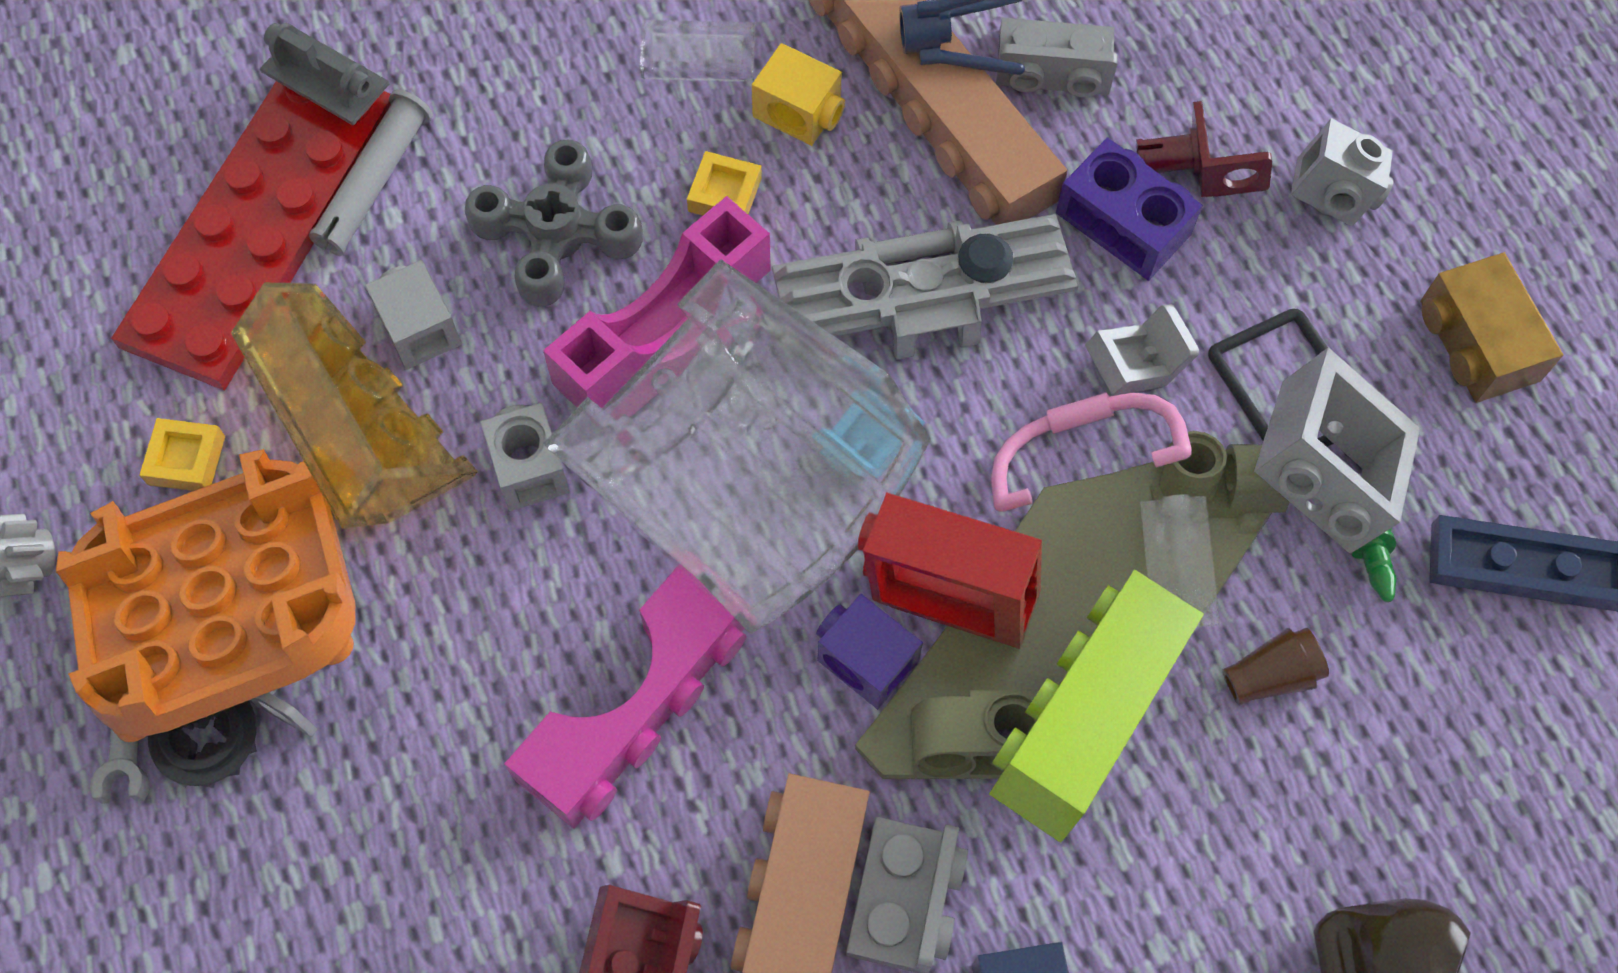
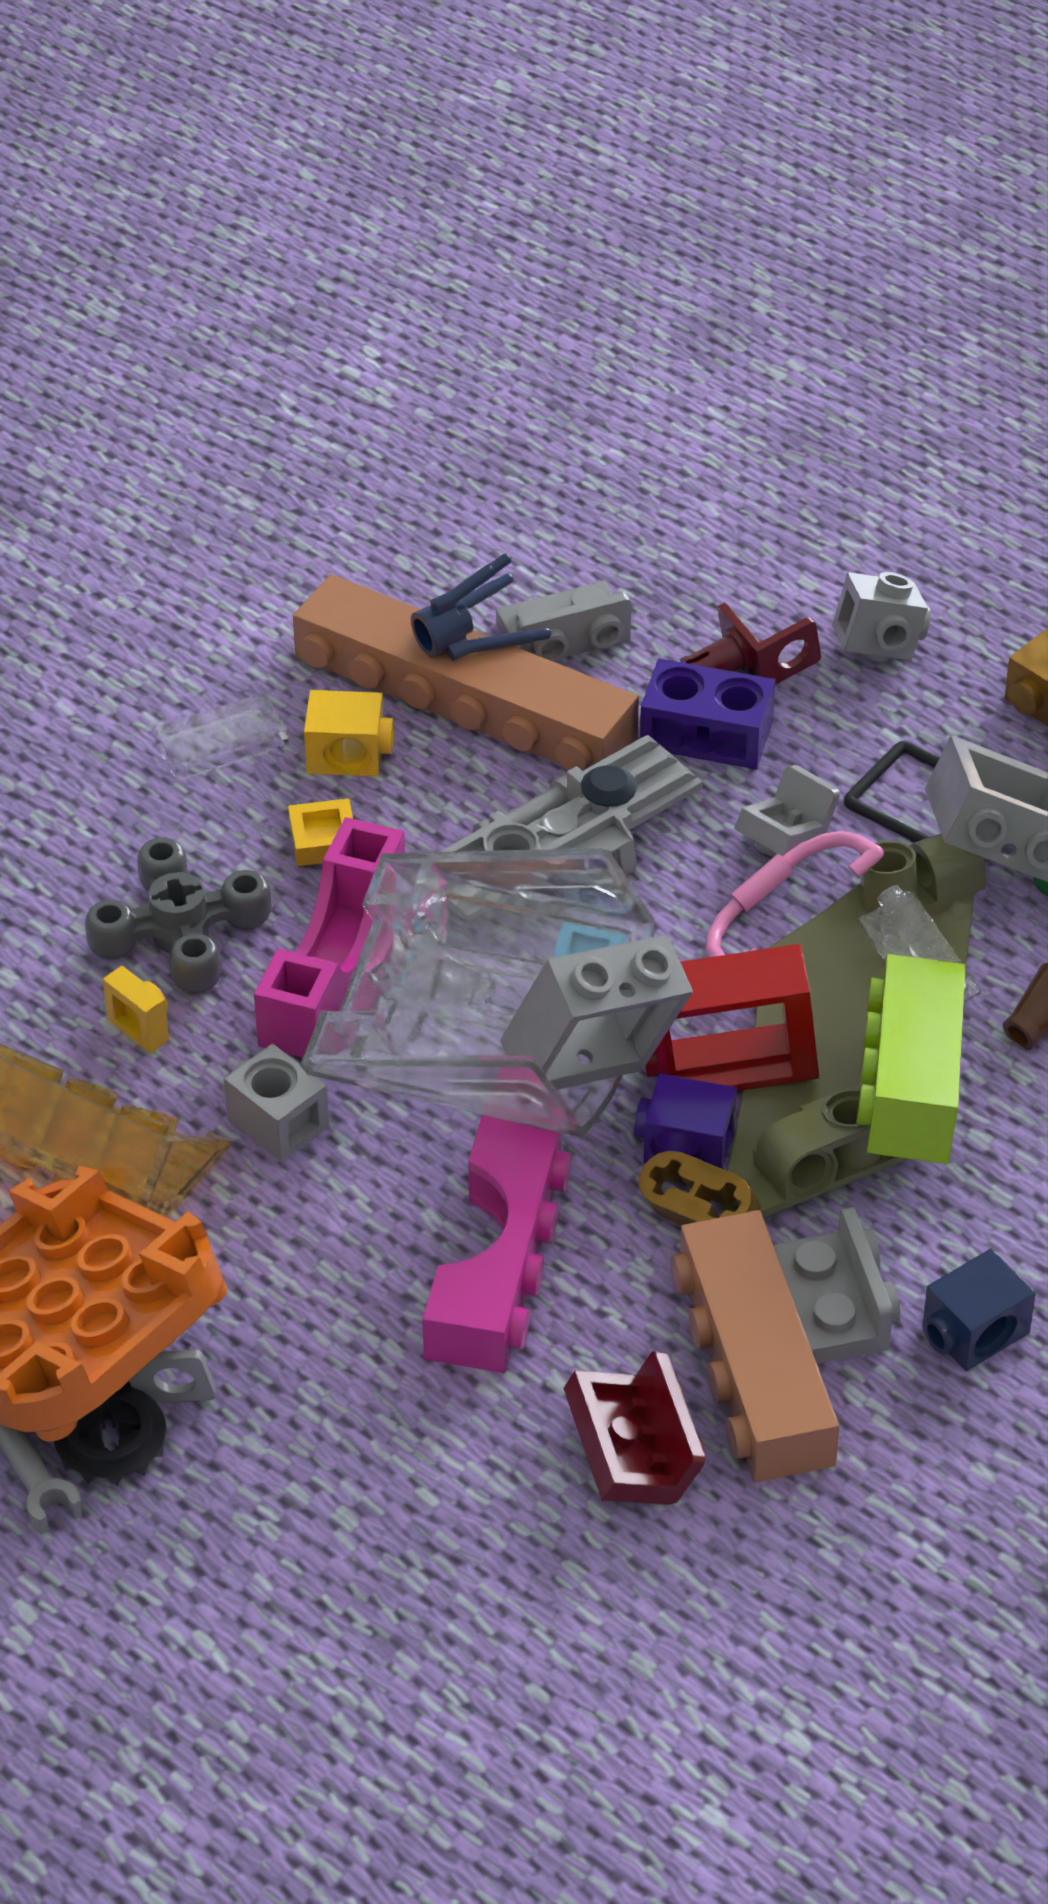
camera: 25 degrees left, 20 degrees down
light grey brick [365,260,462,370] -> none
none -> yellow plate [103,966,169,1054]
none -> light grey window [500,934,693,1097]
none -> pearl gold beam [639,1150,761,1225]

